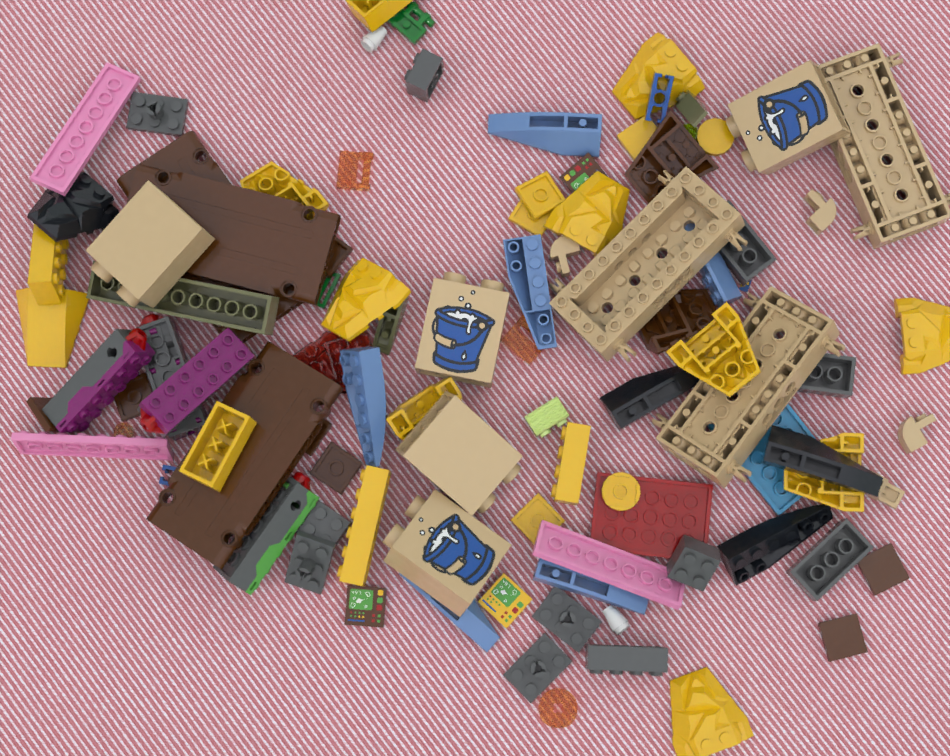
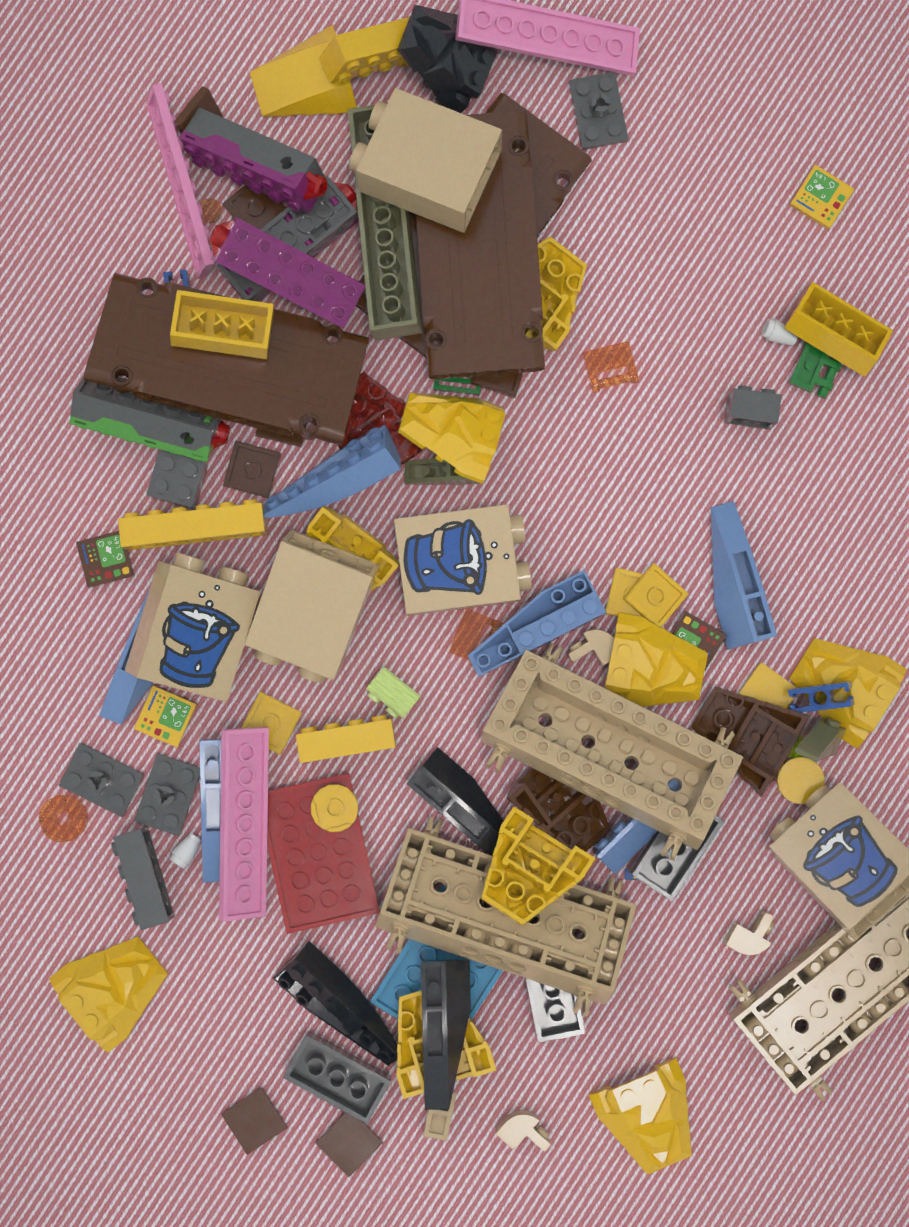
camera: 60 degrees right, 5 degrees up
dark grey plate [284,531,336,595] -> none
dark grey brick [666,534,721,591] -> none

